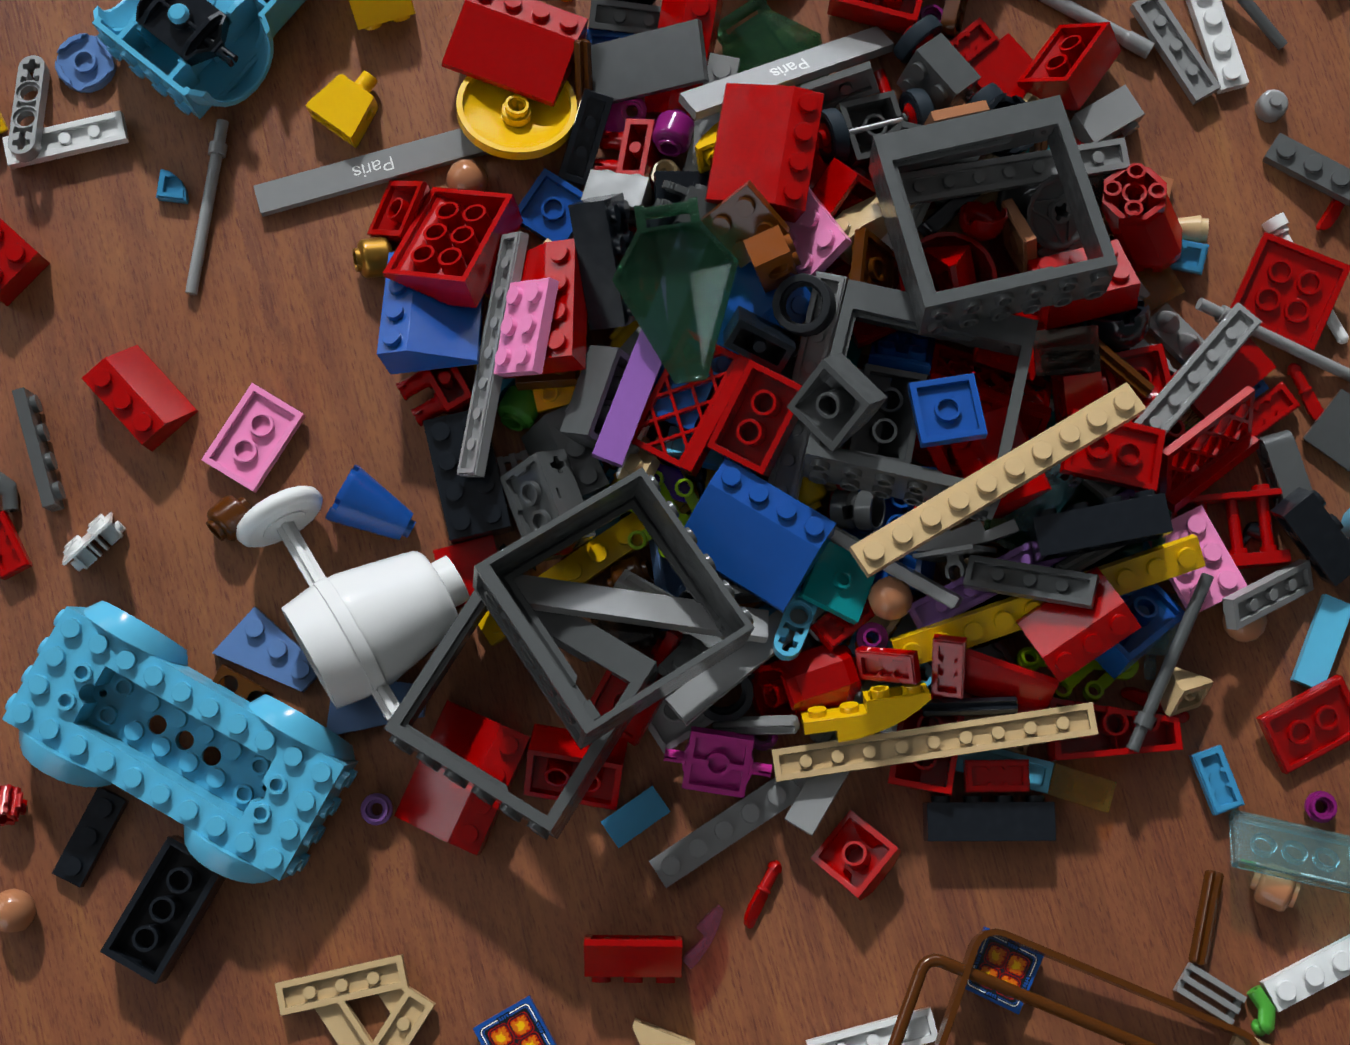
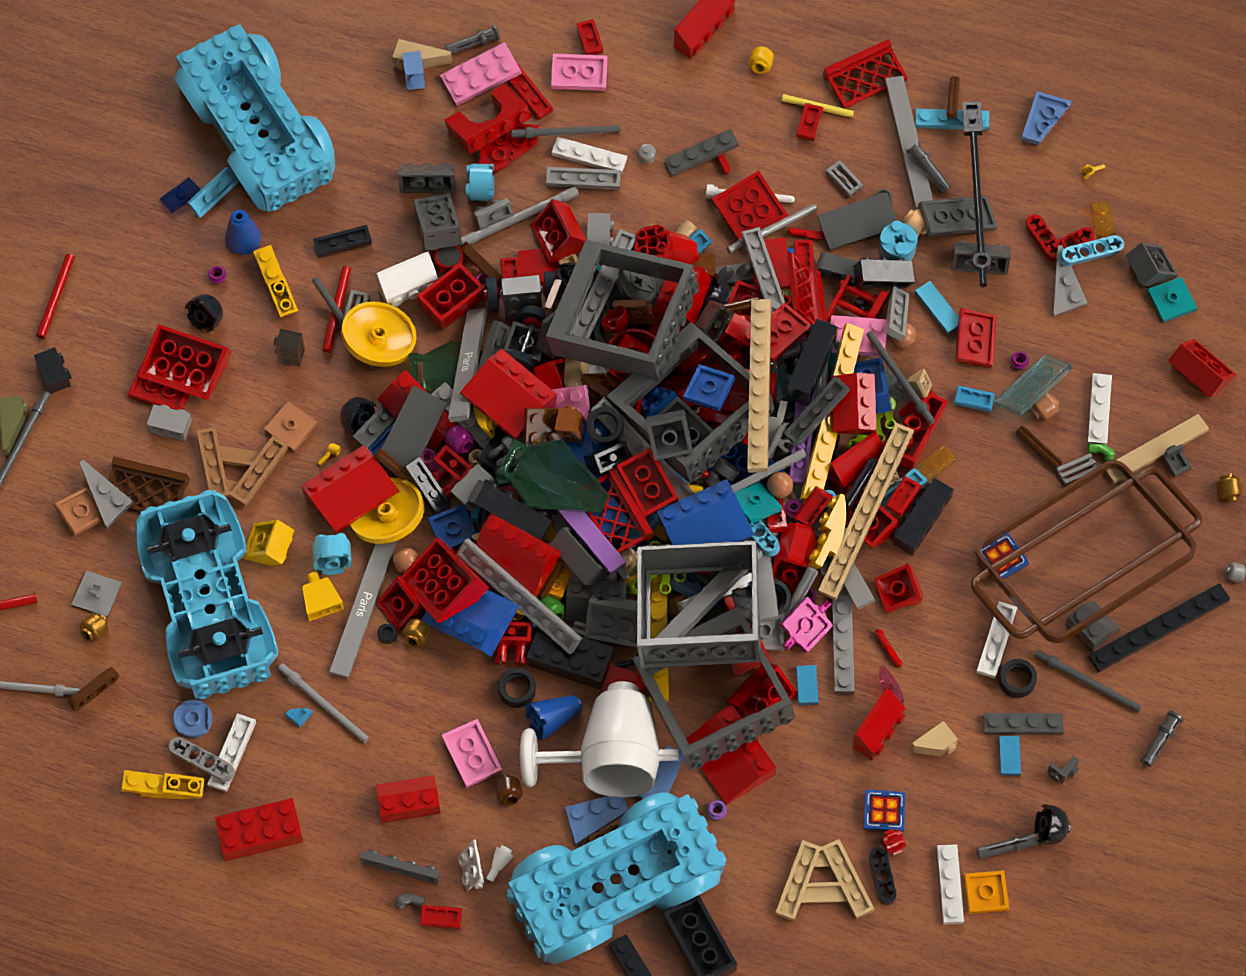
camera: 55 degrees left, 15 degrees down
bright pink plate [493,277,559,377] -> none
plate [931,634,967,699] -> none
none -> medium azure brick [312,533,352,575]
none -> black tile [378,623,397,644]
none -> white cone [486,845,514,882]
none -> black tyre [498,668,536,708]

